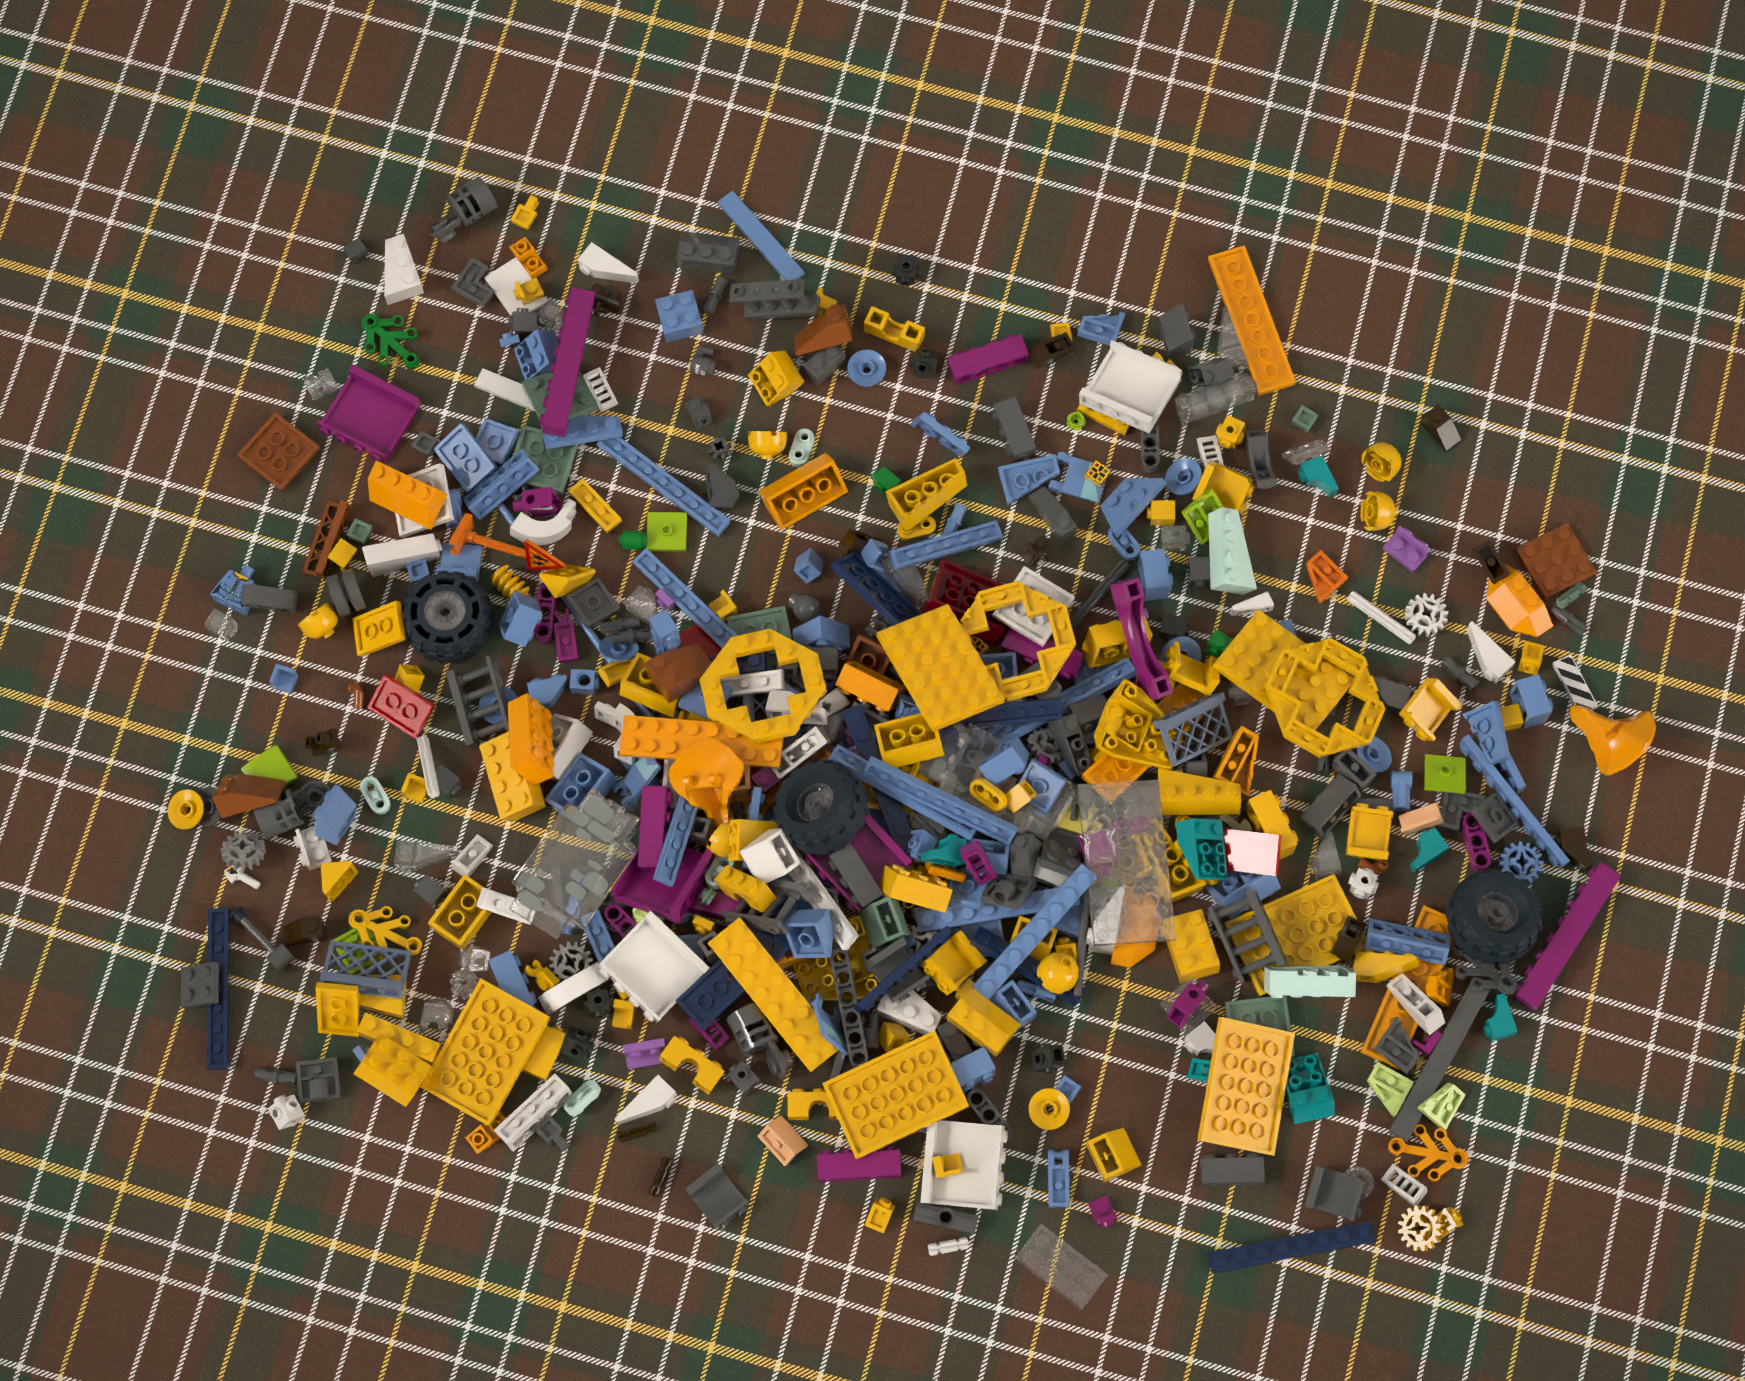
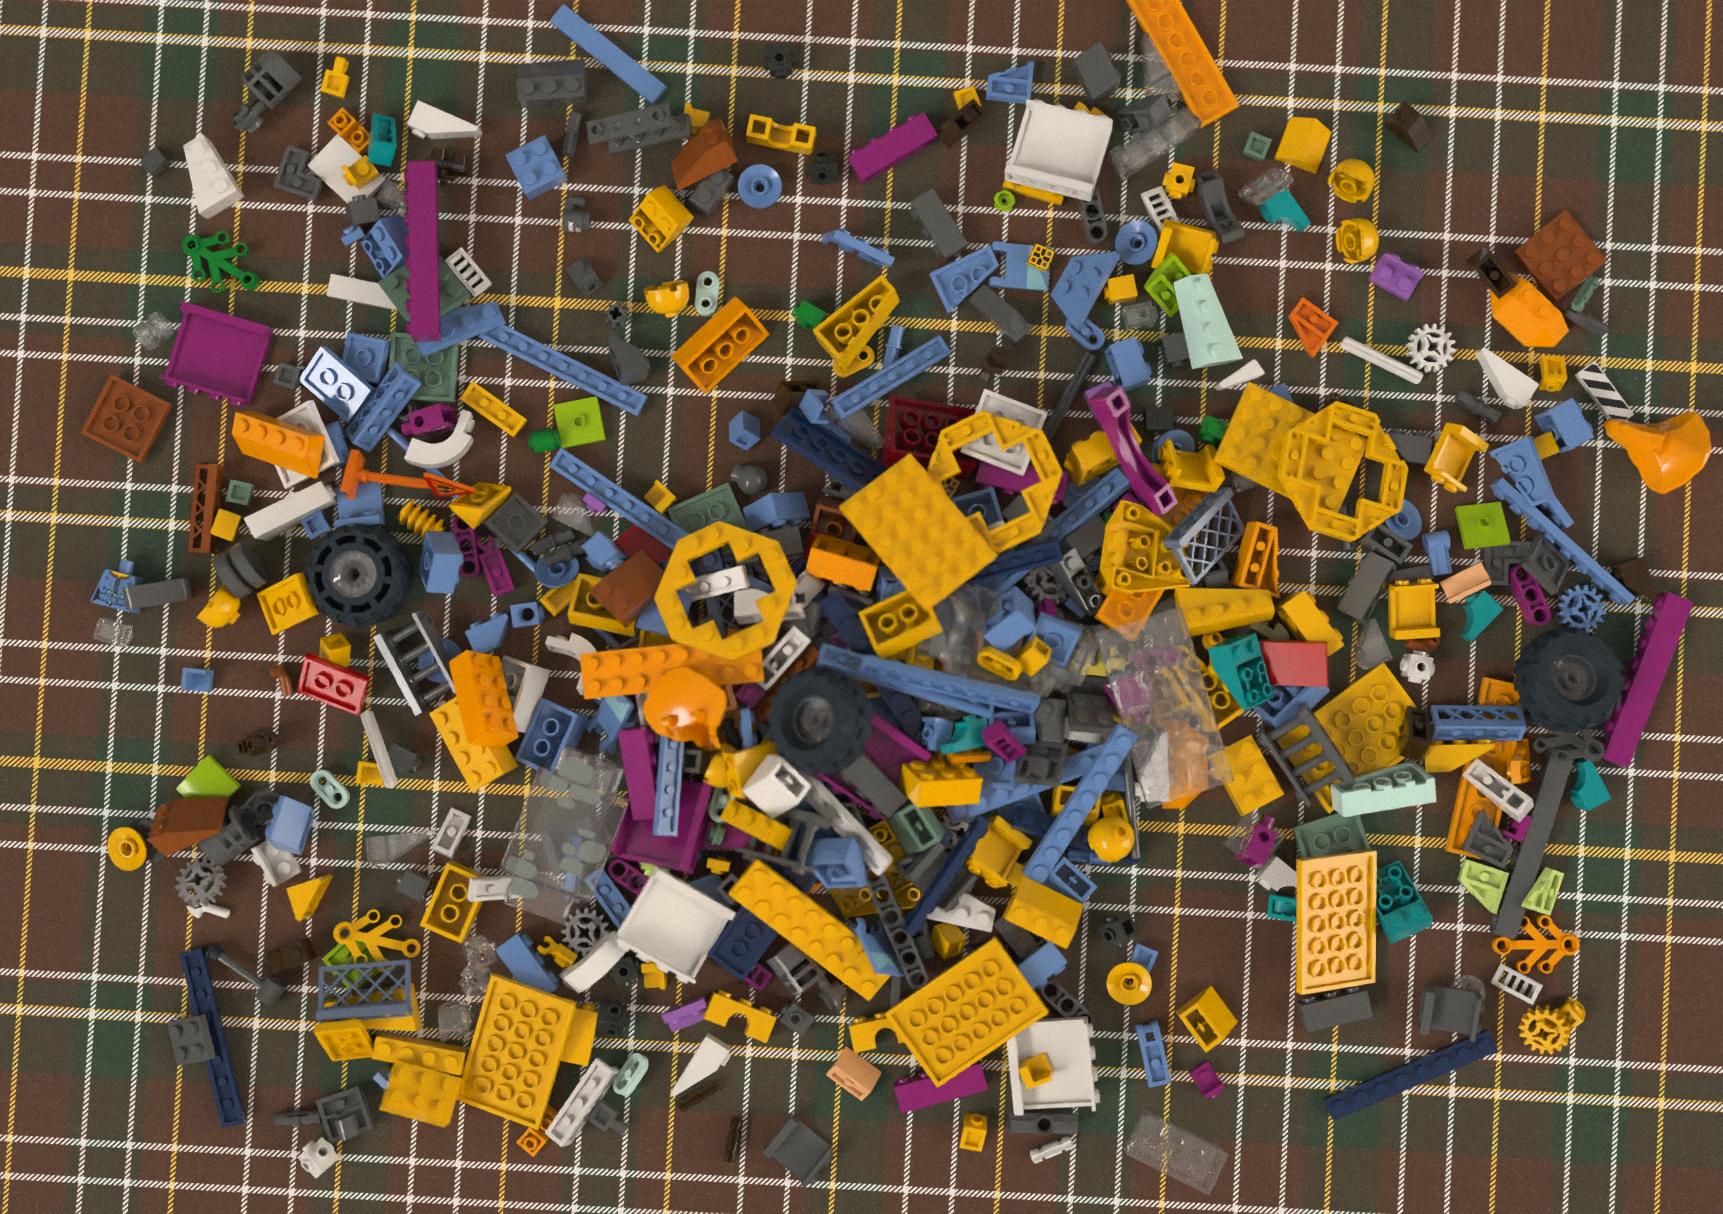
camera: 15 degrees left, 15 degrees up
none -> teal arch [368,113,397,167]
none -> yellow slope [1274,117,1332,174]

